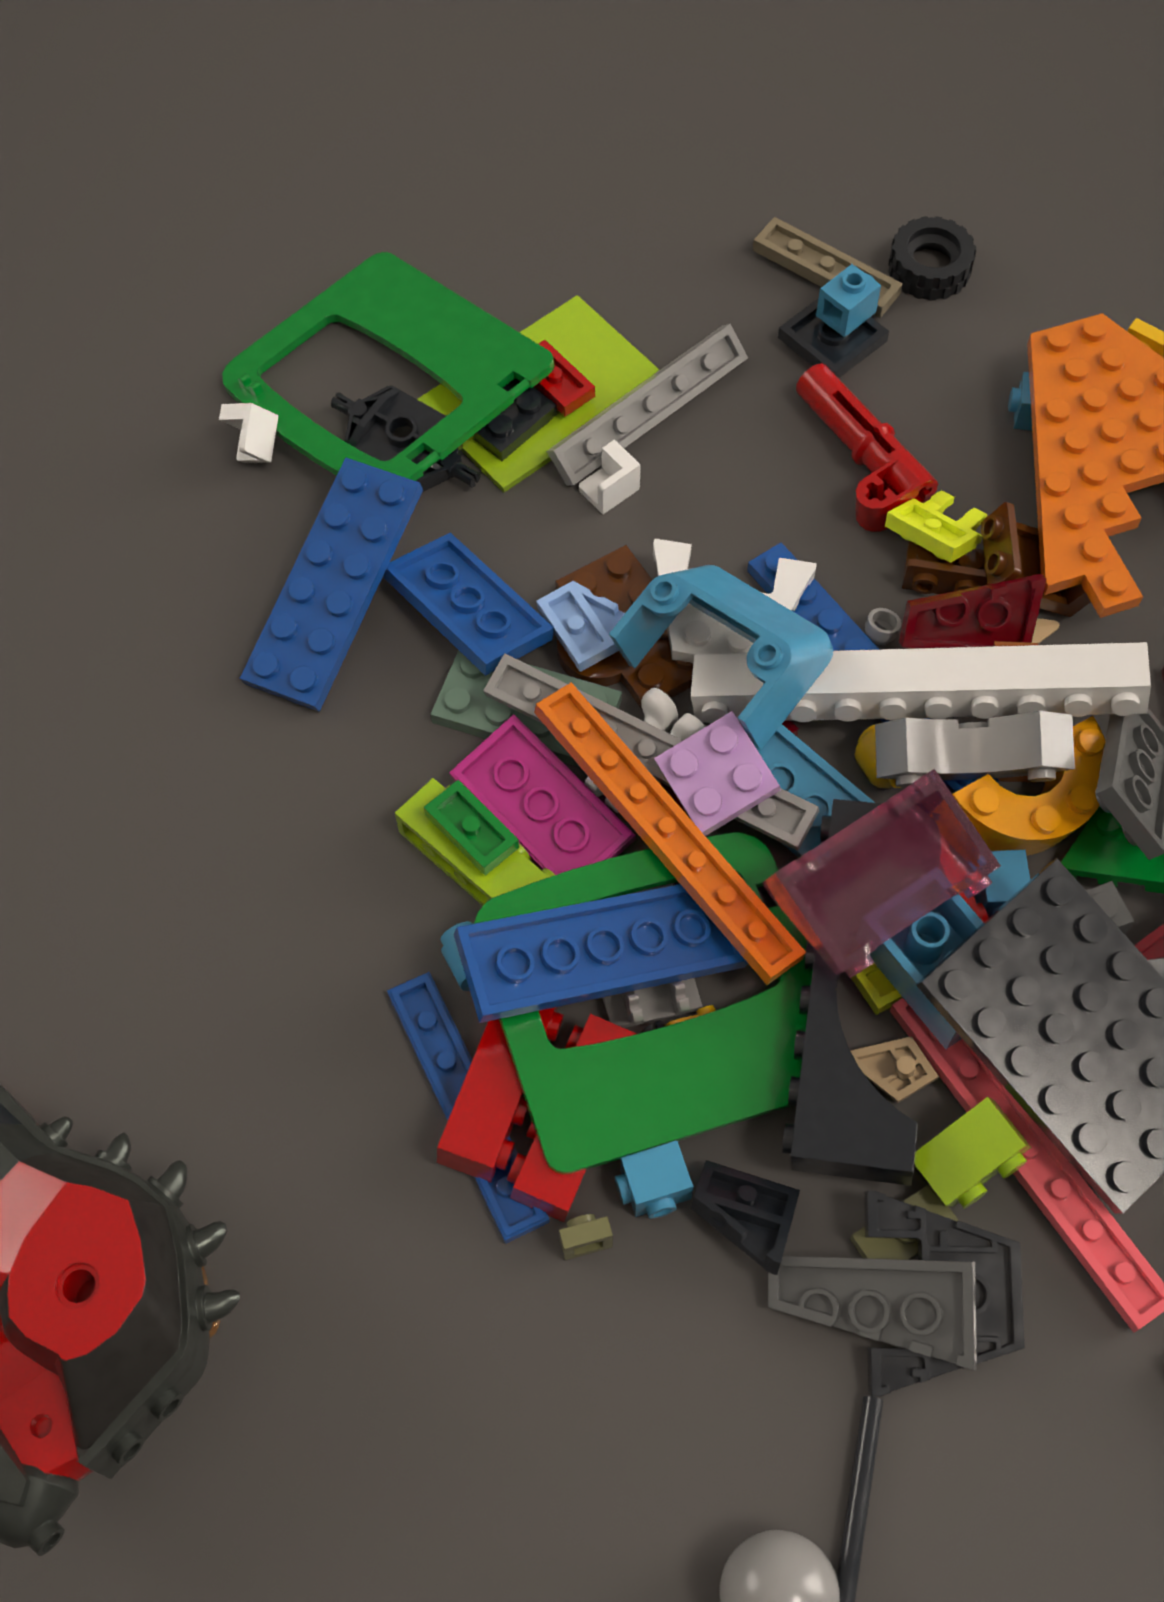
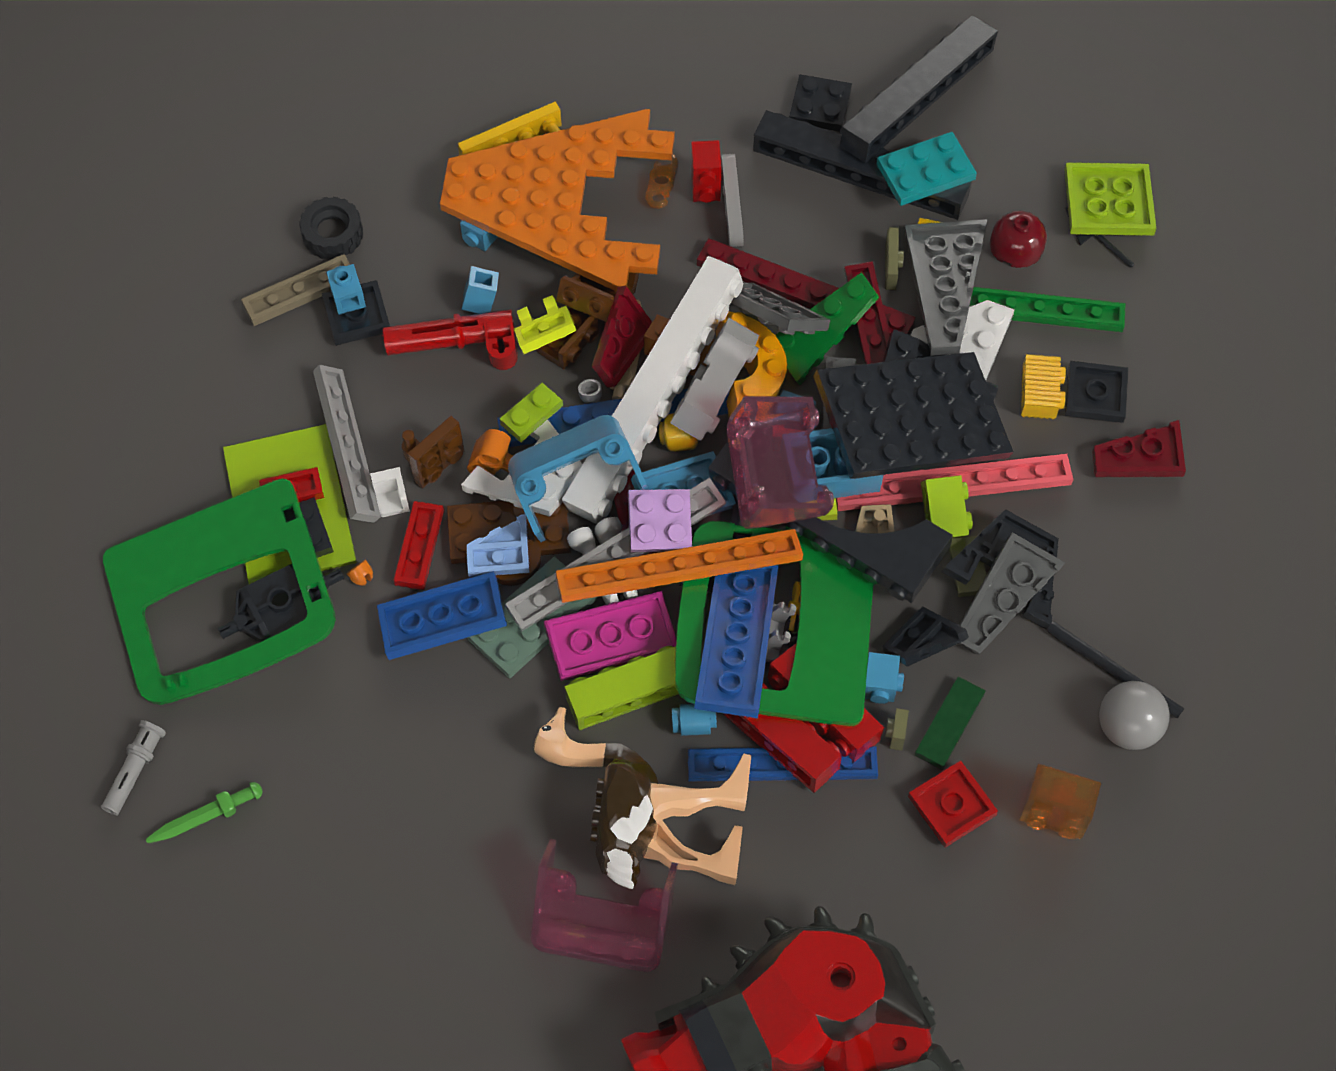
camera: 65 degrees left, 0 degrees up
white panel [219,403,278,463] -> none
blue plate [240,457,423,712] -> none
green plate [424,780,520,876] -> none
none -> light grey pin [101,720,166,816]
none -> bright green sword [146,782,263,843]
none -> orange hinge [346,559,373,586]
none -> red plate [394,501,444,590]
none -> reddish brown plate [402,416,465,489]
none -> dark azure brick [461,266,499,314]
none -> orange beam [467,429,513,475]
none -> lime plate [500,383,563,442]
none -> clear pink windscreen [531,839,678,972]
none -> animal [534,707,751,889]
none -> red plate [908,760,998,848]
none -> dark green tile [914,676,986,770]
none -> clear orange brick [1020,764,1101,839]

